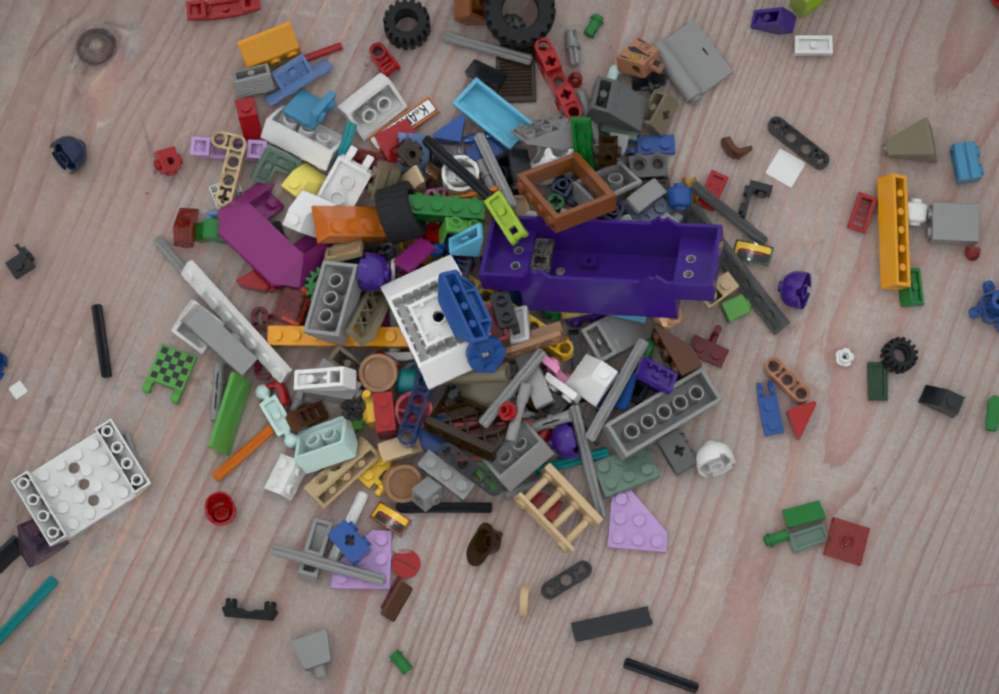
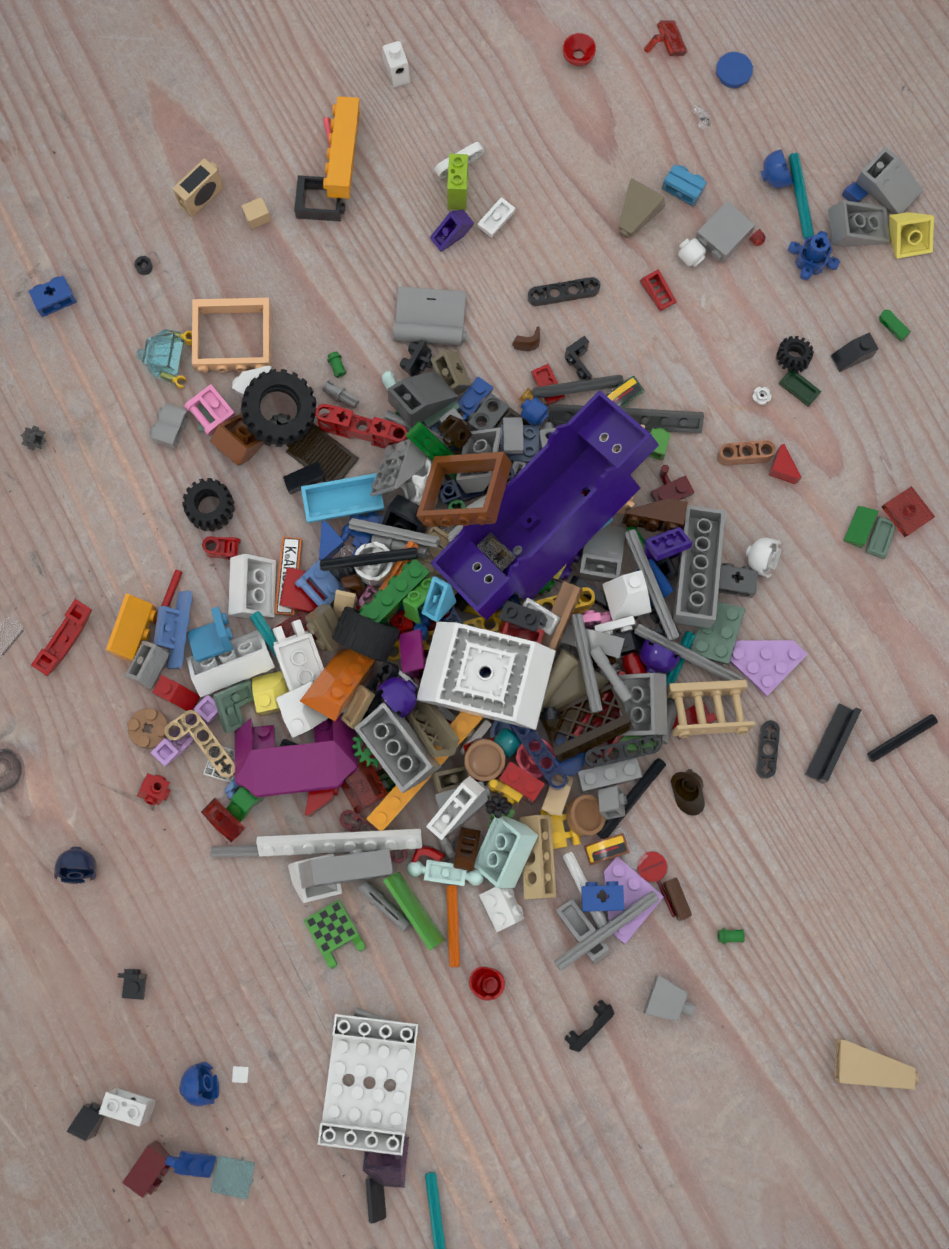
camera: 55 degrees left, 0 degrees up
black axle [91,304,112,378] -> none
dark brown brick [392,137,424,168] -> none
blue wedge [438,269,492,345] -> none
light grey axle [443,31,533,65] -> none
blue plate [465,335,506,373] -> none
lime plate [484,190,529,246] -> none
red plate [499,401,517,421] -> none
tan piece [519,585,529,617] -> none
light grey pin [532,410,572,433] -> none
clear red hinge [567,72,583,88] -> none
nougat torso [616,36,664,78] -> none
blue hinge [756,381,784,437] -> none
green pin [763,529,790,548] -> none
white sticker [766,149,806,187] -> none
dark purple cylinder [778,271,812,310] -> none
light orange brick [877,173,911,291] -> none
green slope [898,268,924,307] -> none
none -> medium nougat plate [127,708,169,749]

